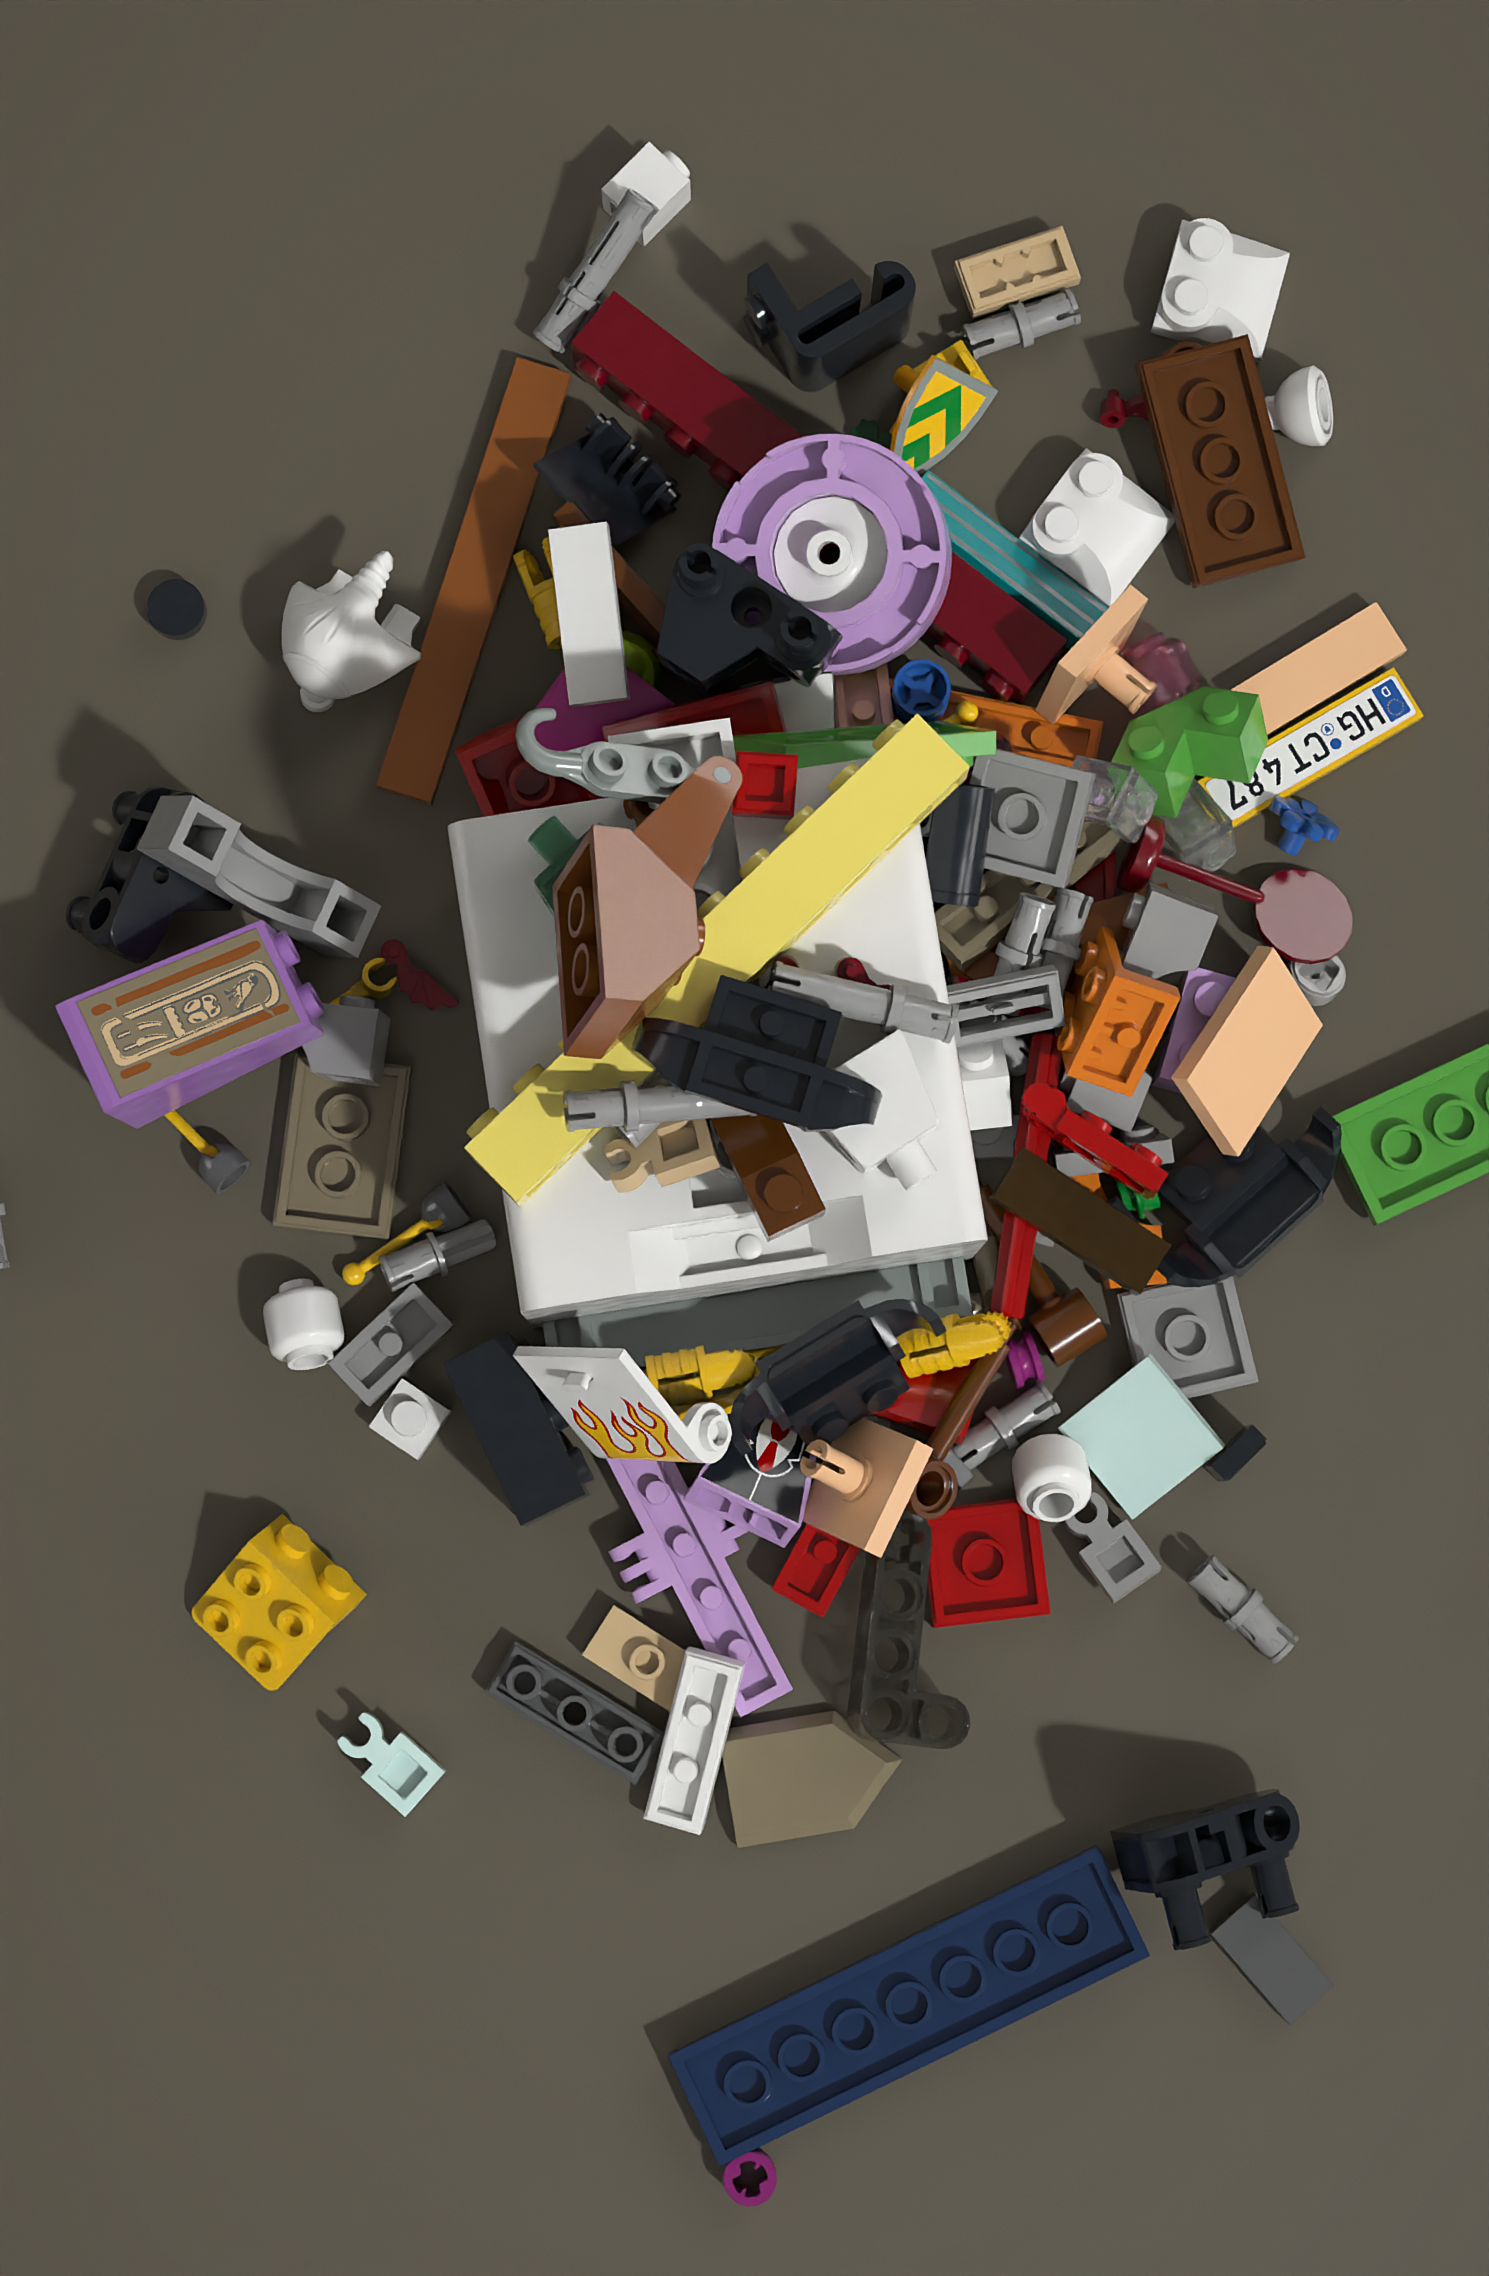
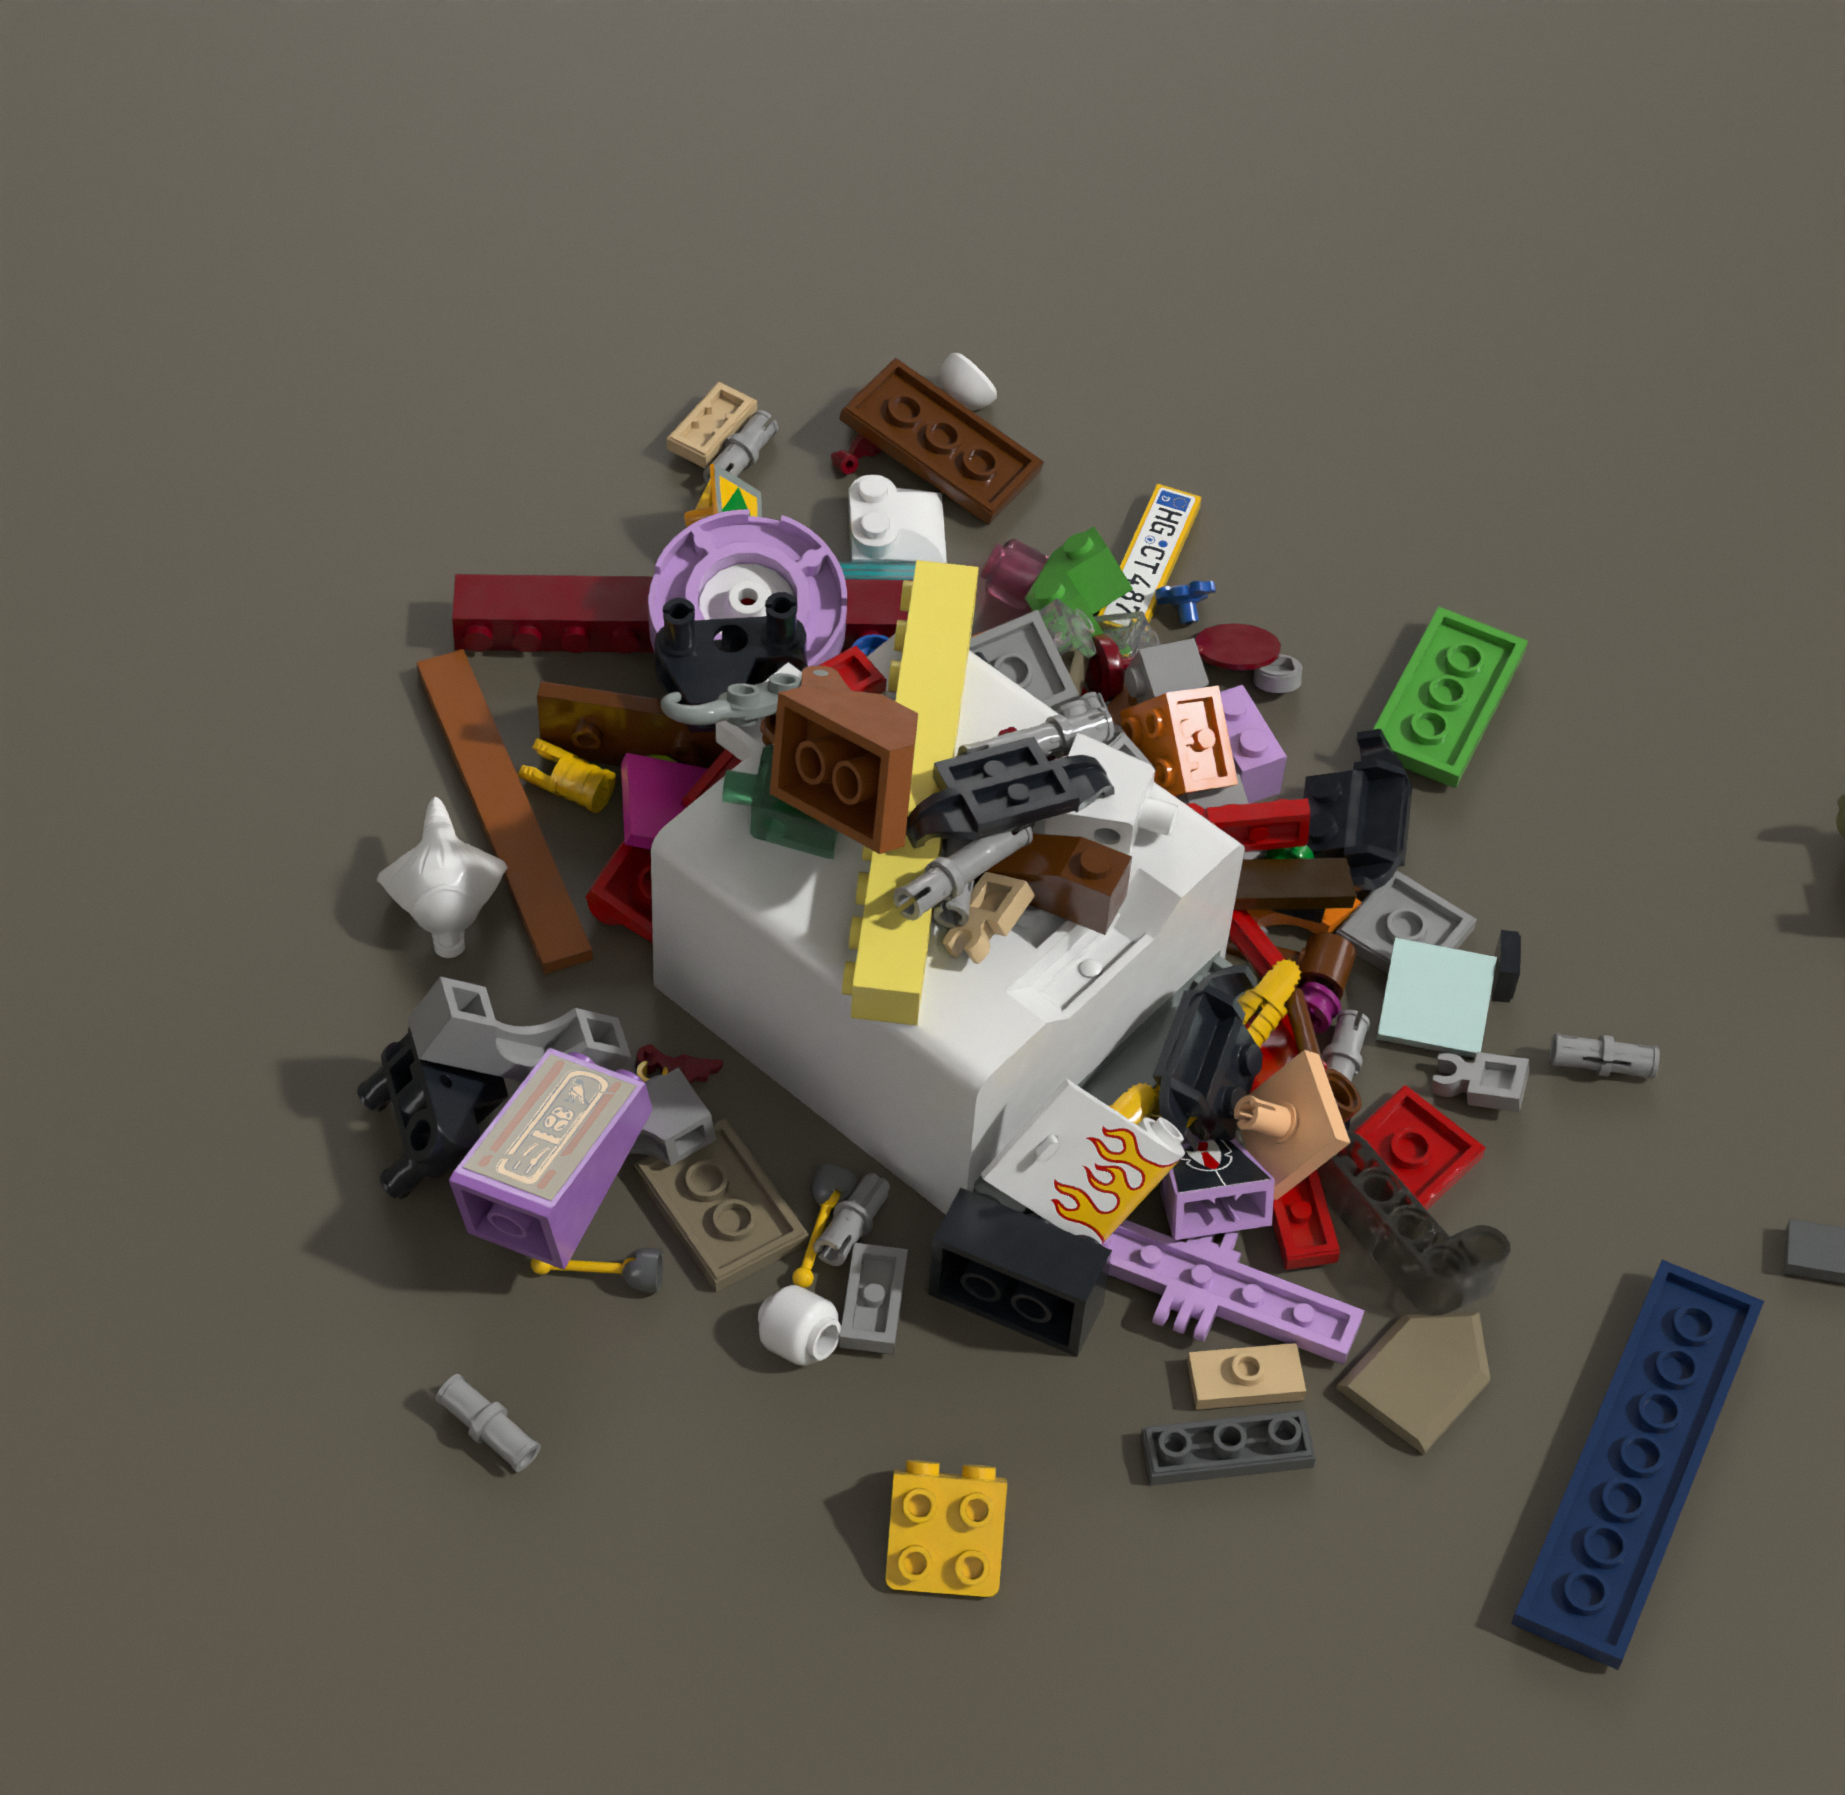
camera: 40 degrees left, 30 degrees down
black tile [147,579,207,640] -> none
light aqua plate [337,1712,447,1817] -> none
white plate [369,1378,452,1460] -> none
light grey pin [532,188,659,353] -> none
black hinge [533,413,681,547] -> none
white tile [548,522,630,708] -> none
white brick [601,142,691,247] -> none
white tile [643,1646,746,1835] -> none
magenta bush [723,2149,777,2207] -> none
black piece [743,261,916,392] -> none
white head [1012,1434,1092,1522] -> none
light nougat tile [1035,584,1157,725] -> none
black piece [1110,1789,1300,1950] -> none
white slope [1150,218,1290,363] -> none
light nougat tile [1171,946,1323,1157] -> none
light nougat tile [1231,602,1407,737] -> none

